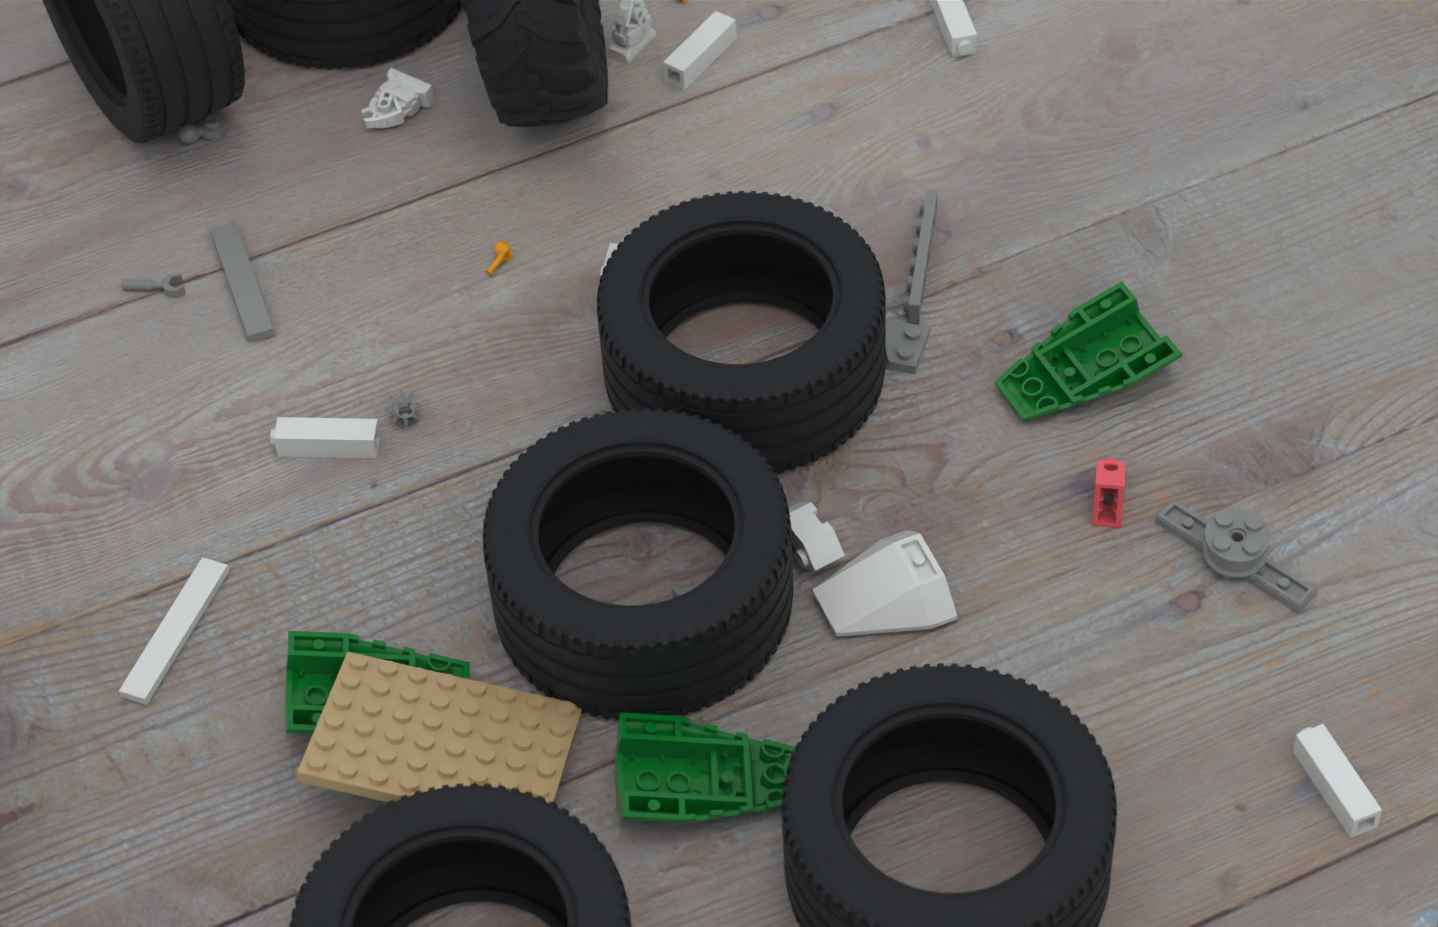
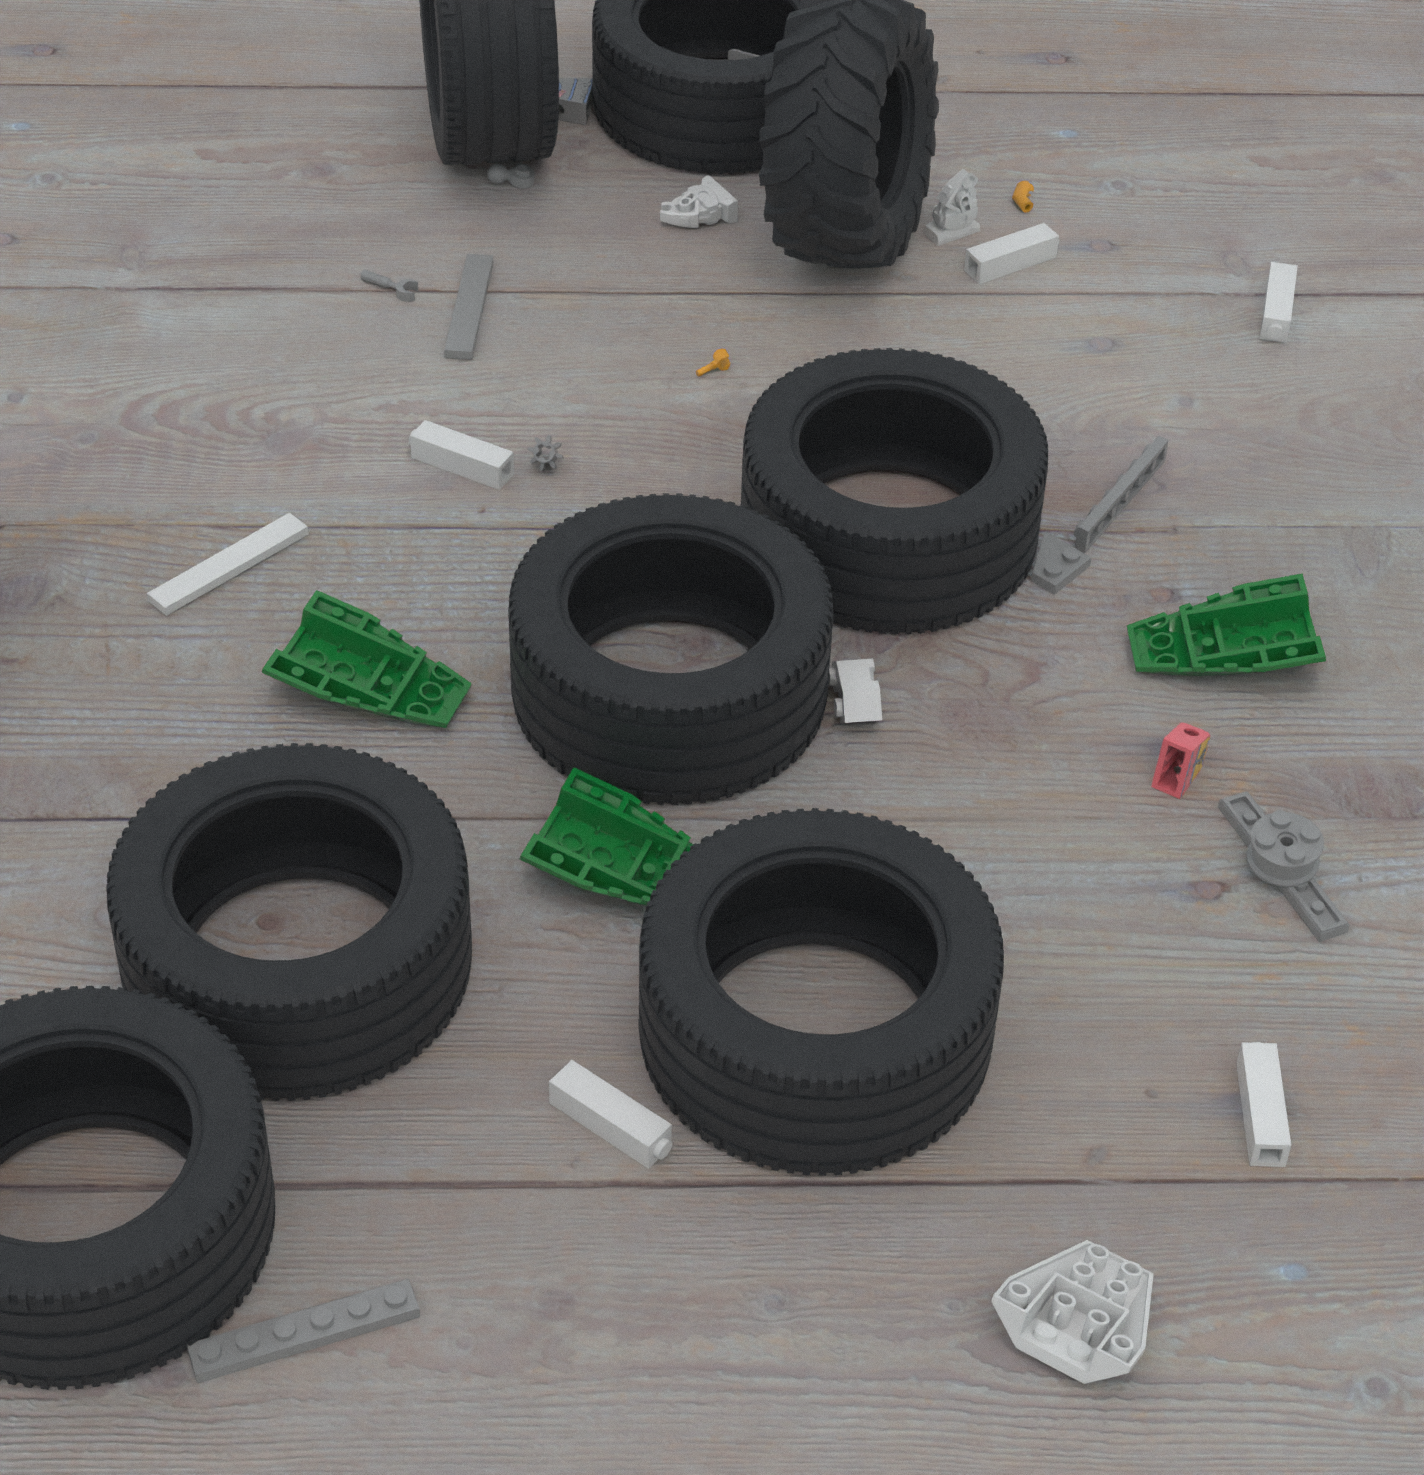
camera: 20 degrees right, 5 degrees down
tan plate [296,652,582,803] -> none
white wedge [812,530,957,637] -> none

